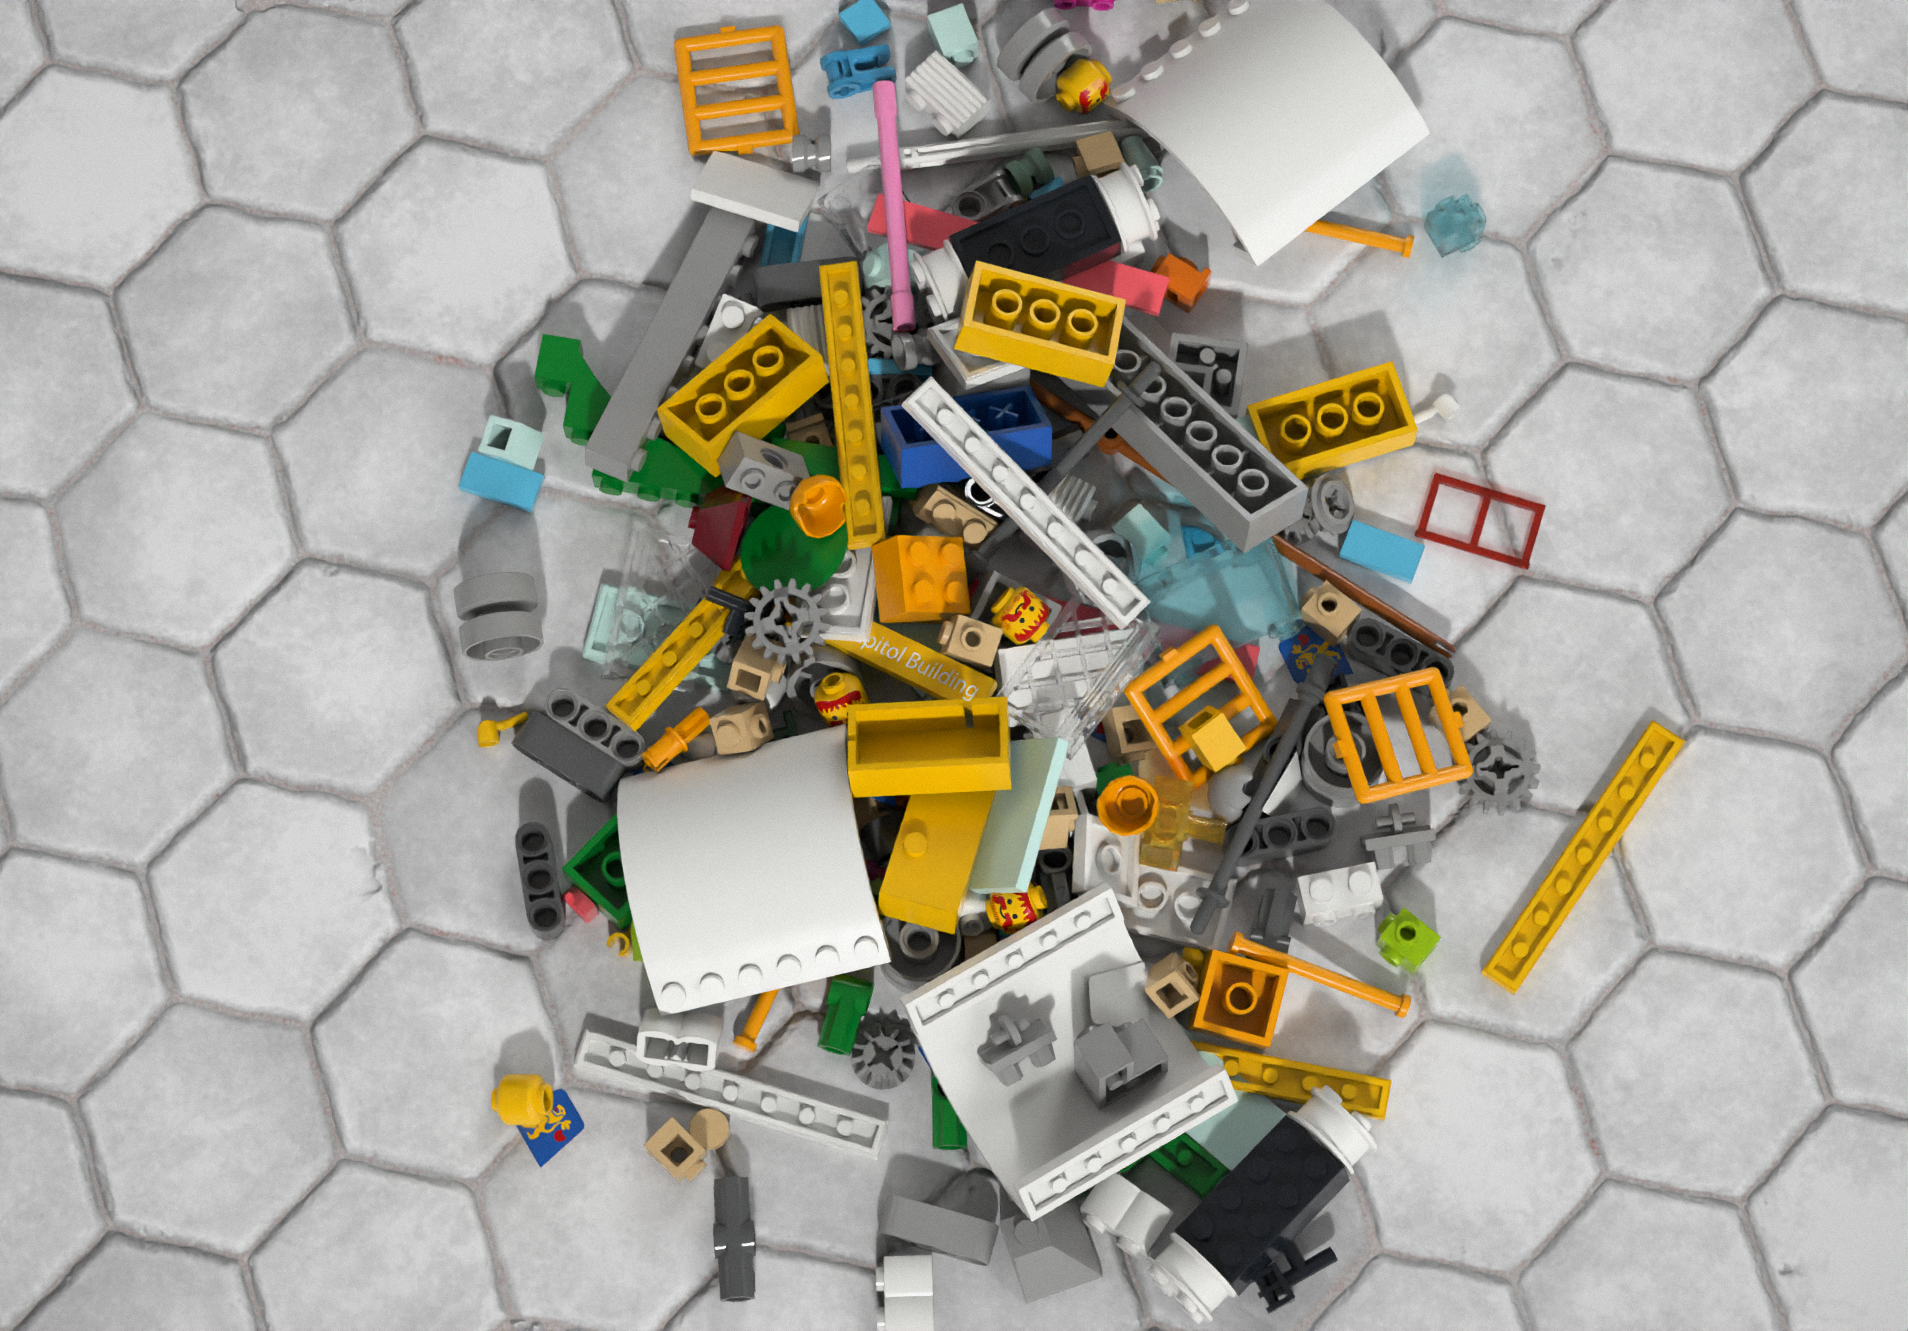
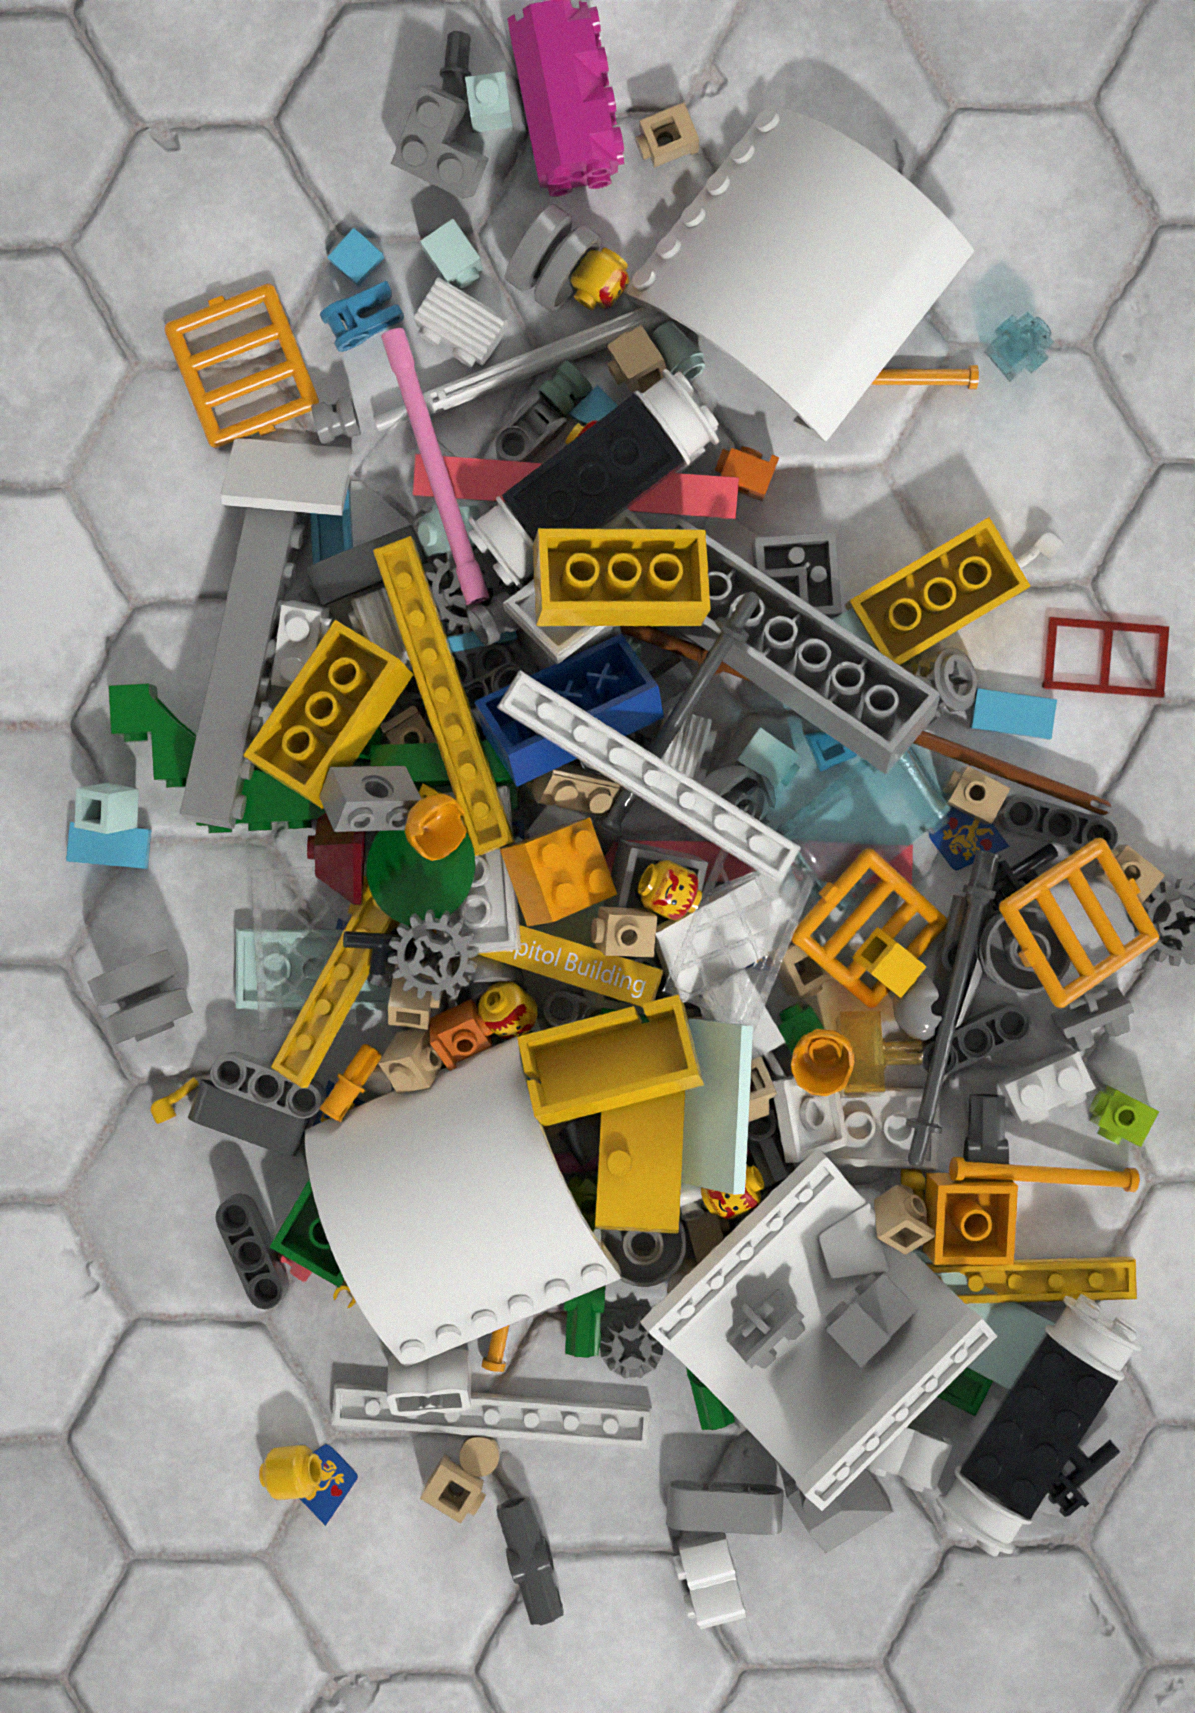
camera: 20 degrees left, 15 degrees up
none -> orange brick [429,999,494,1071]

